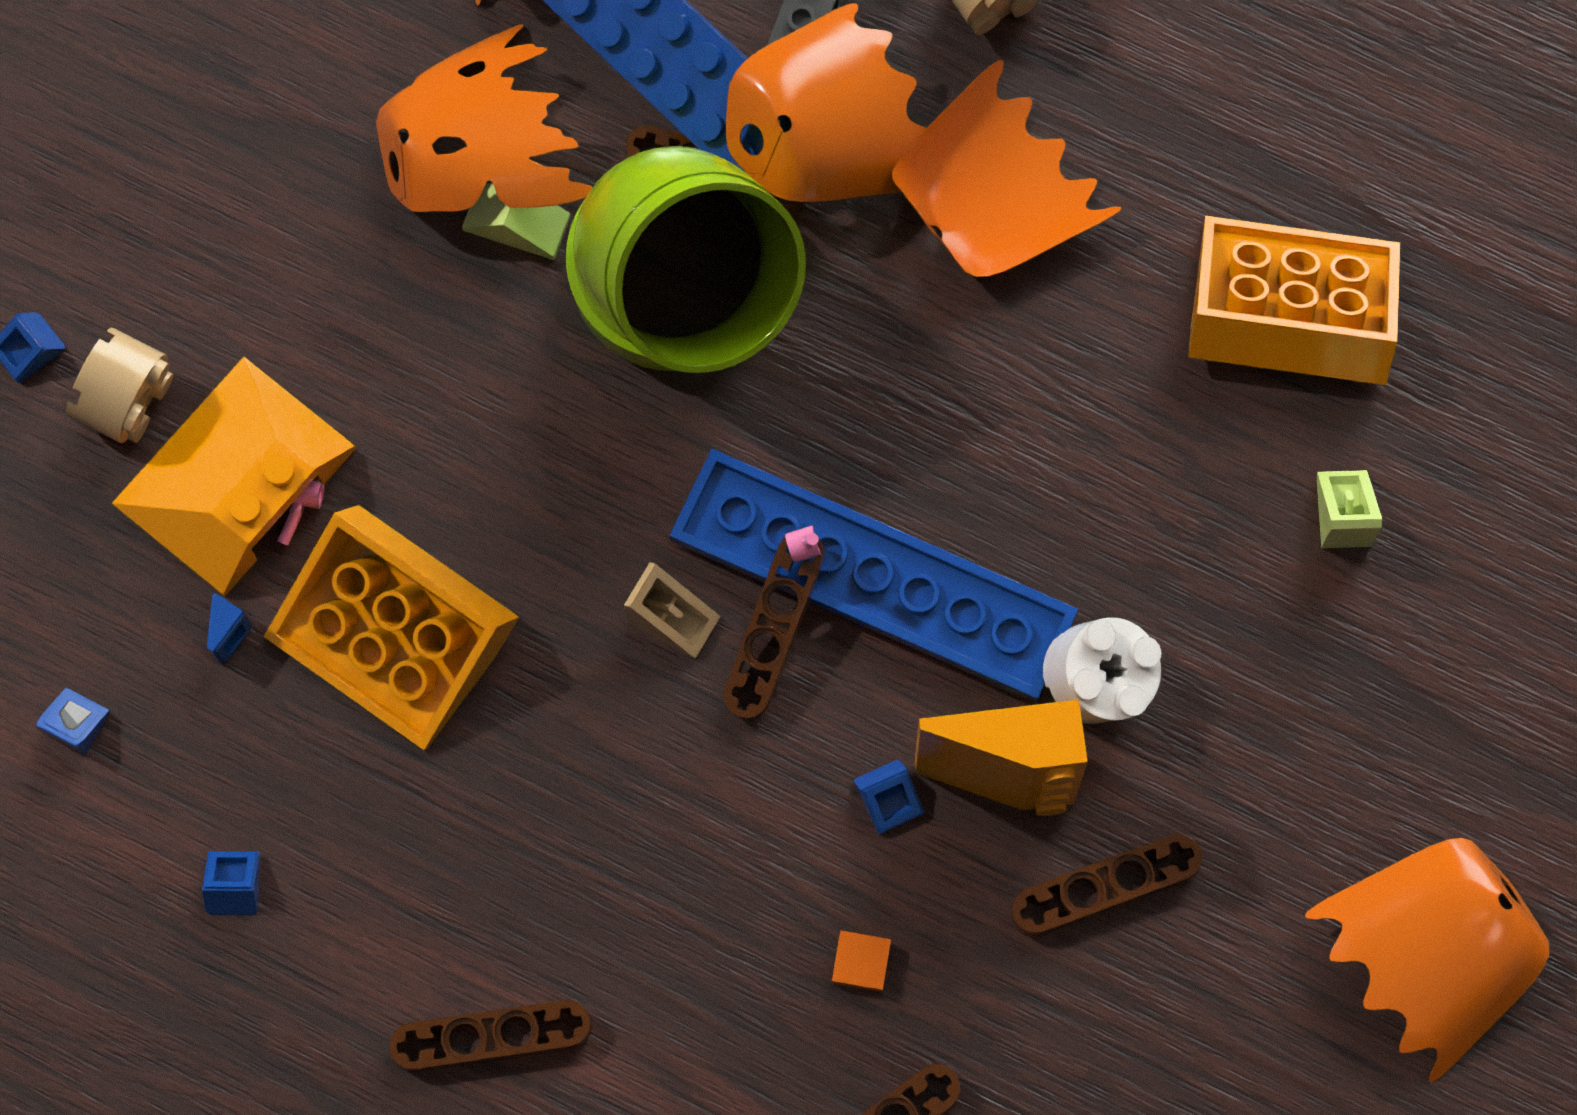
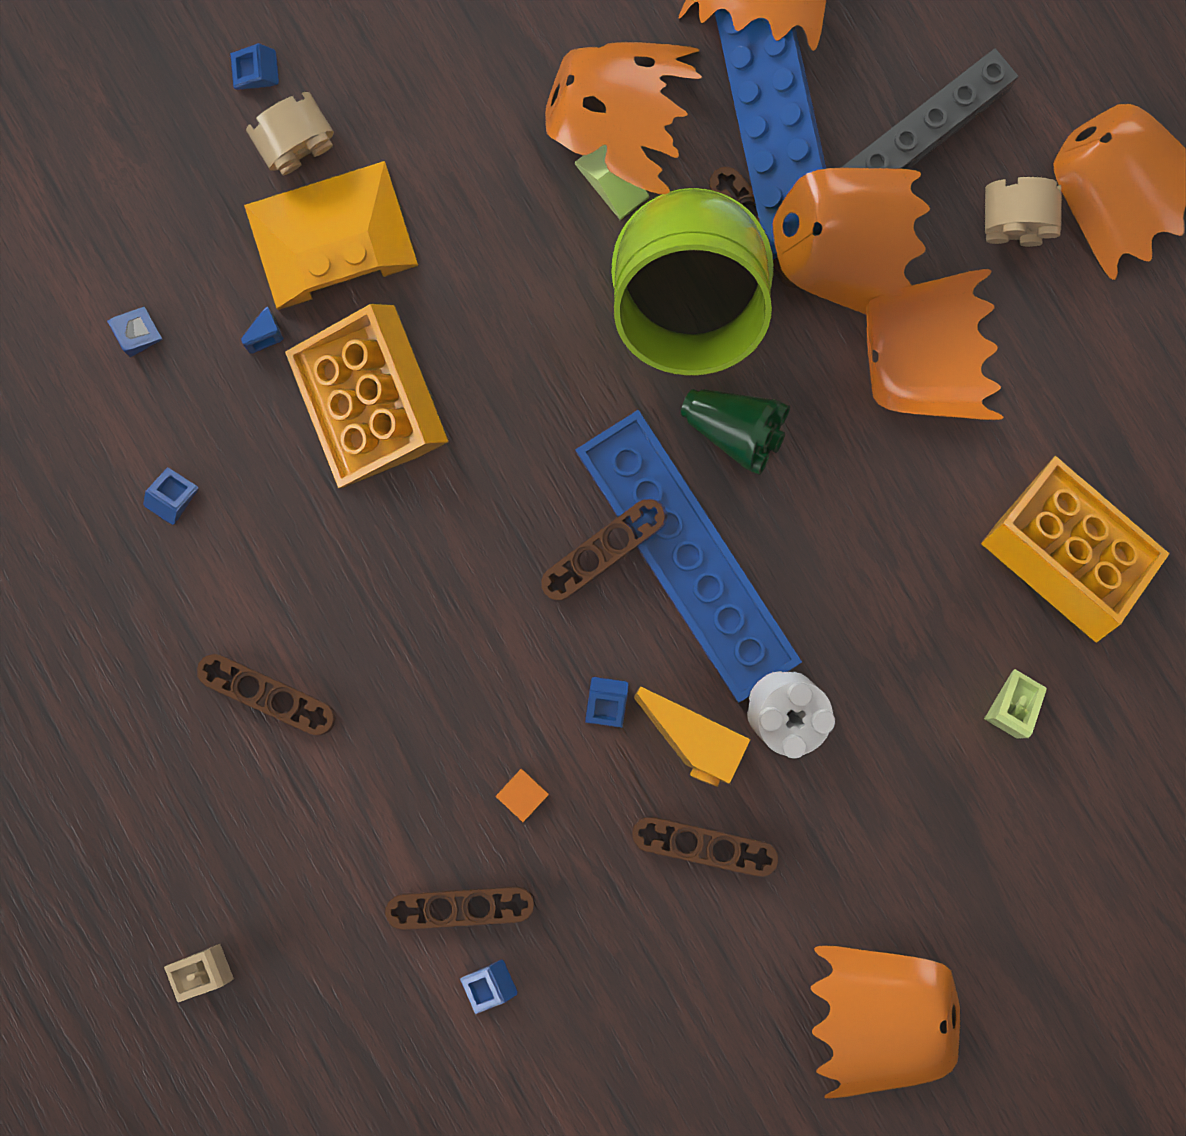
camera: 30 degrees right, 10 degrees up
bright pink hand [277,480,324,546] -> none
tan slope [624,562,721,659] -> none
bright pink hand [785,526,821,563] -> none
none -> dark green cone [681,389,790,475]

